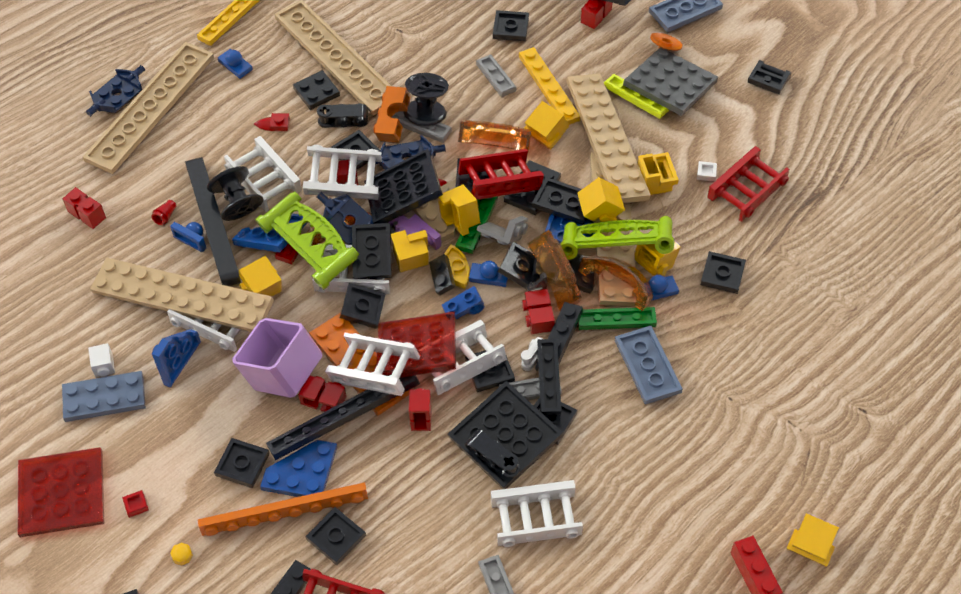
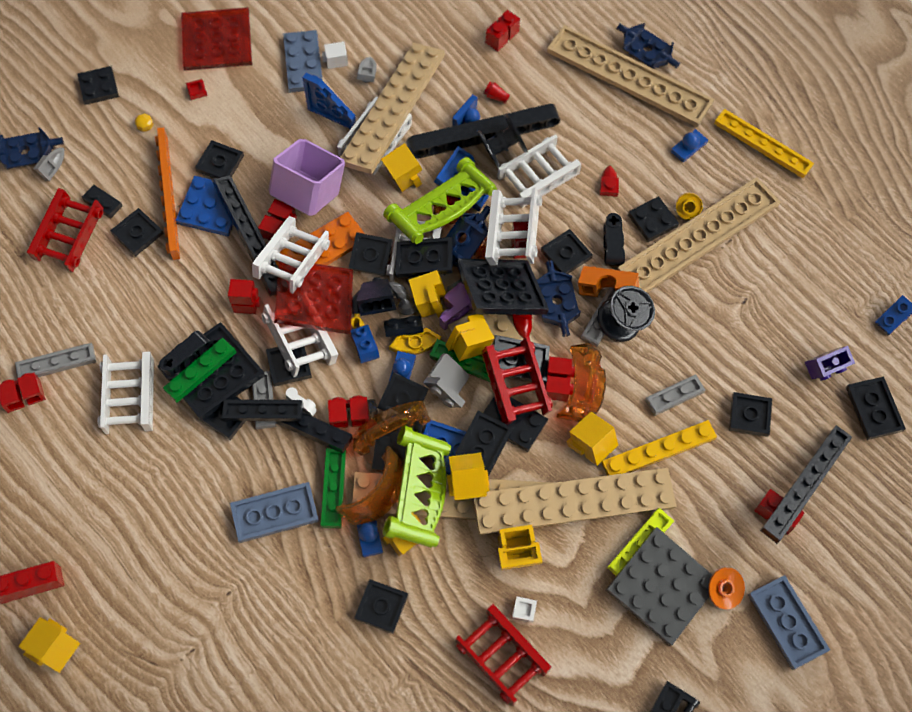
camera: 90 degrees right, 10 degrees up
none -> green plate [163,338,237,403]
none -> black torso [350,277,418,329]
none -> light grey plate [357,57,377,82]
none -> red piece [545,356,575,402]
none -> yellow plate [675,192,703,220]

